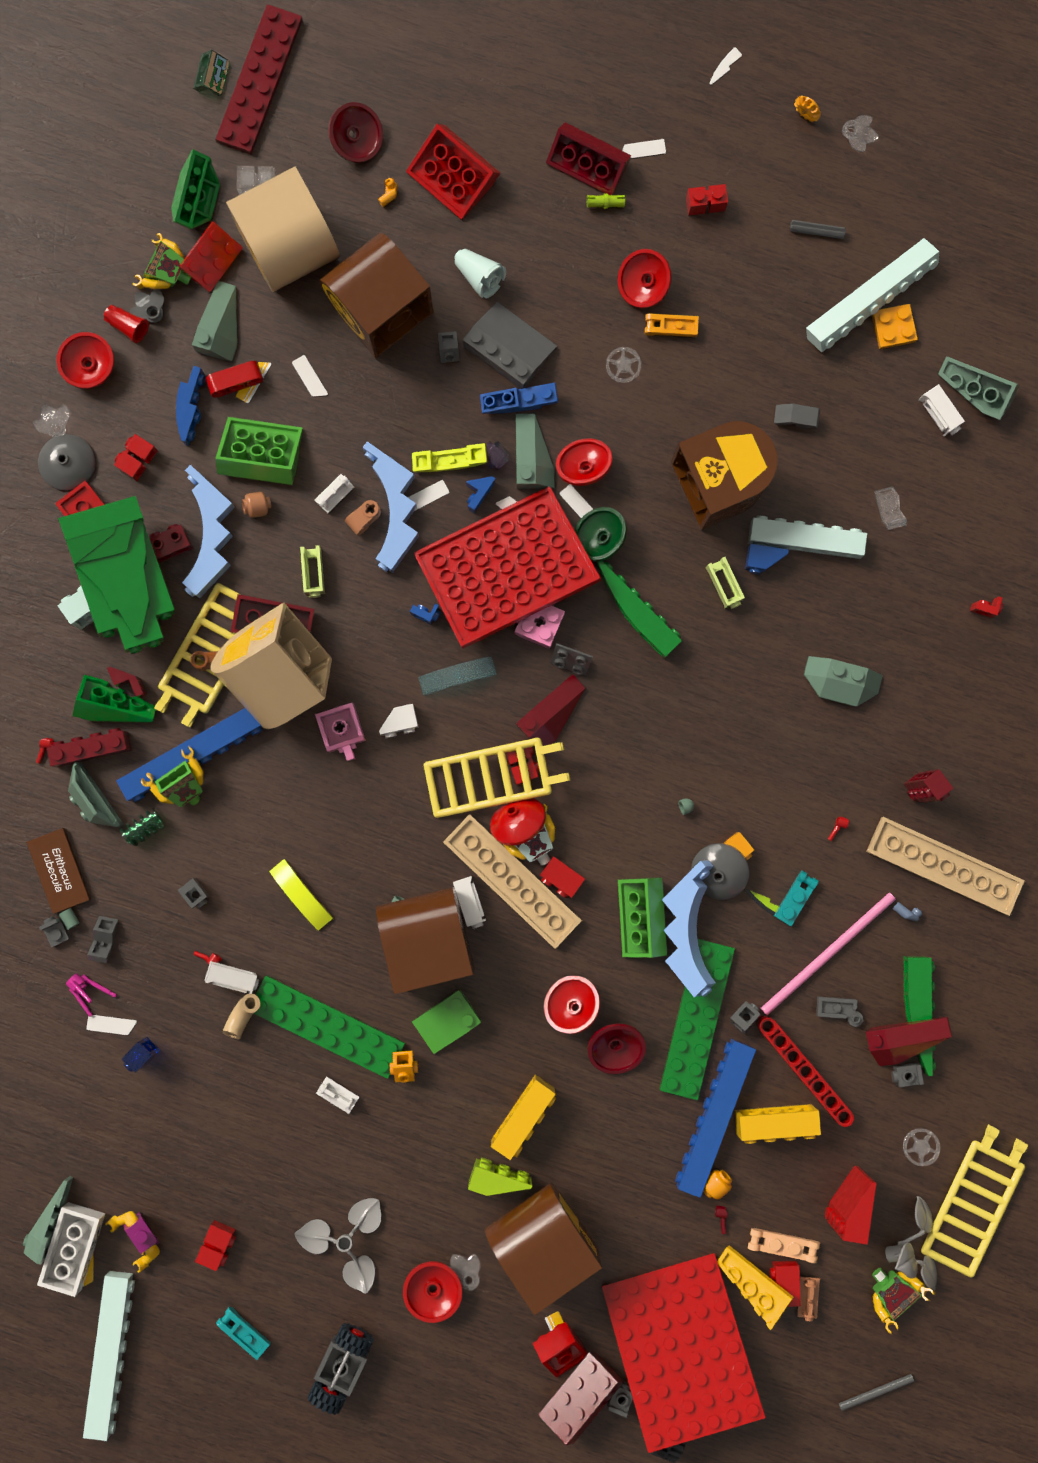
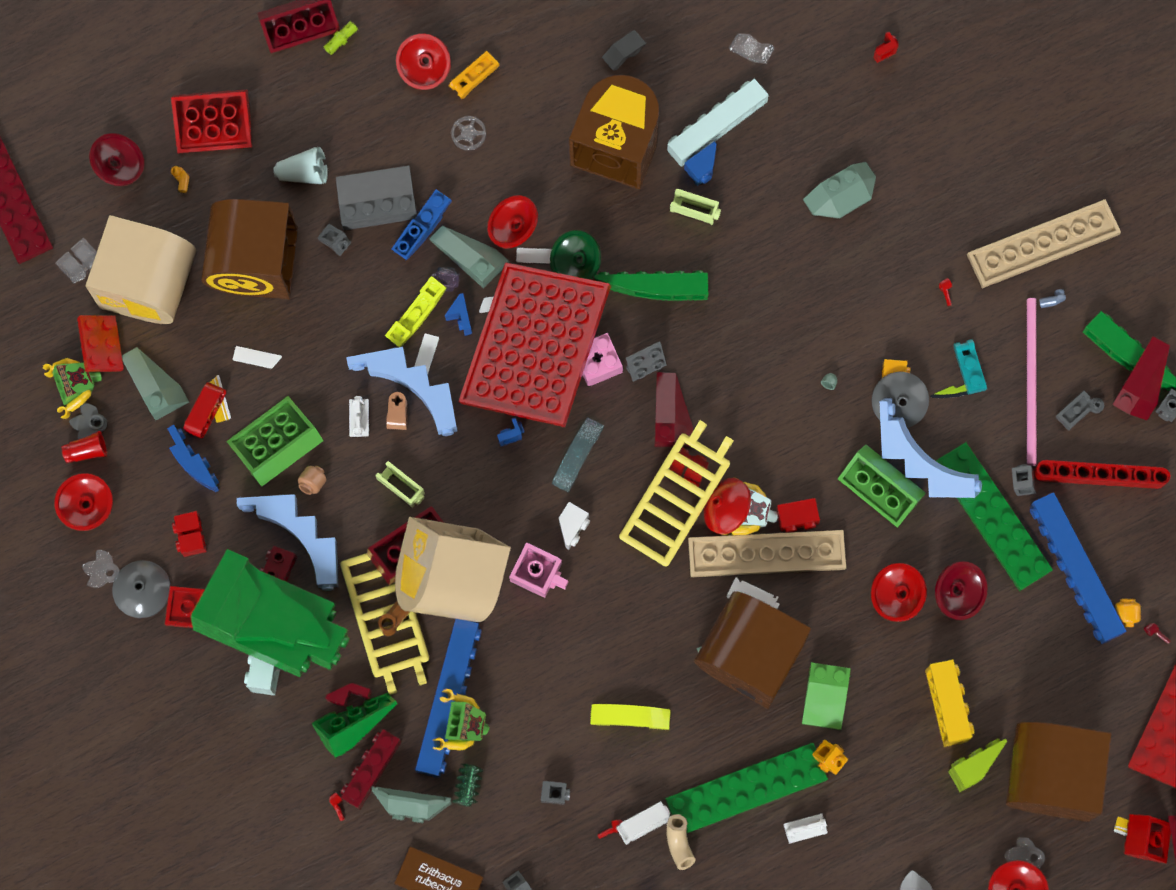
camera: 40 degrees left, 10 degrees down
green wedge [171,149,220,229] -> none
yellow brick [734,1104,821,1144] -> none
dark red brick [904,769,954,803] -> none

